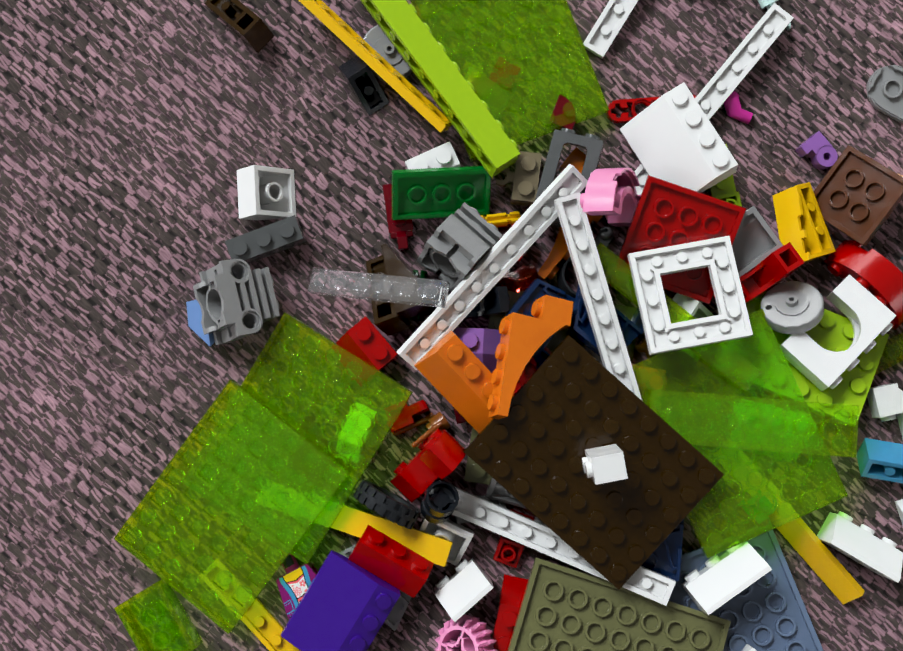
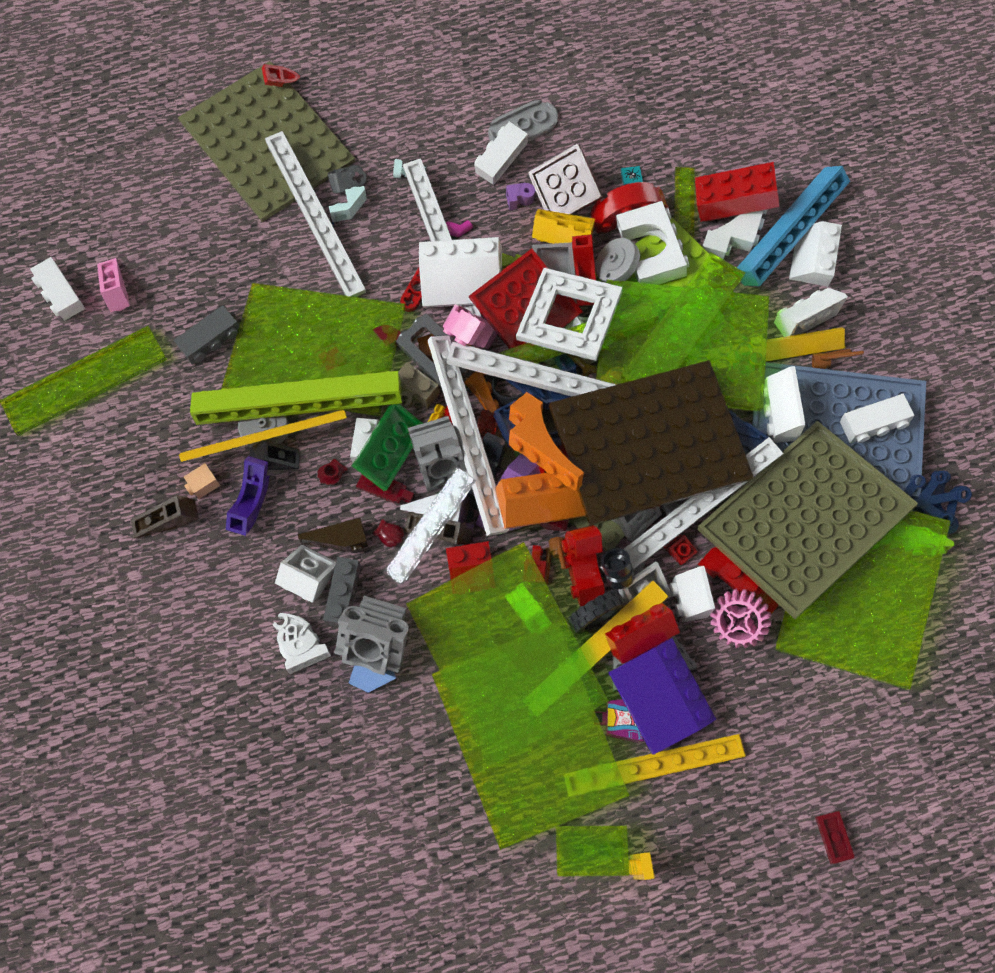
camera: 60 degrees left, 15 degrees down
white brick [582,444,628,485] -> none
none -> light nougat brick [184,463,221,499]
none -> dark purple arch [226,456,270,536]
none -> white piece [273,613,331,674]
none -> dark brown slope [297,518,369,553]
none -> dark red animal [317,459,347,485]
none -> dark red animal [372,519,404,547]
none -> white brick [474,121,528,185]
none -> dark orange plant [811,349,864,369]

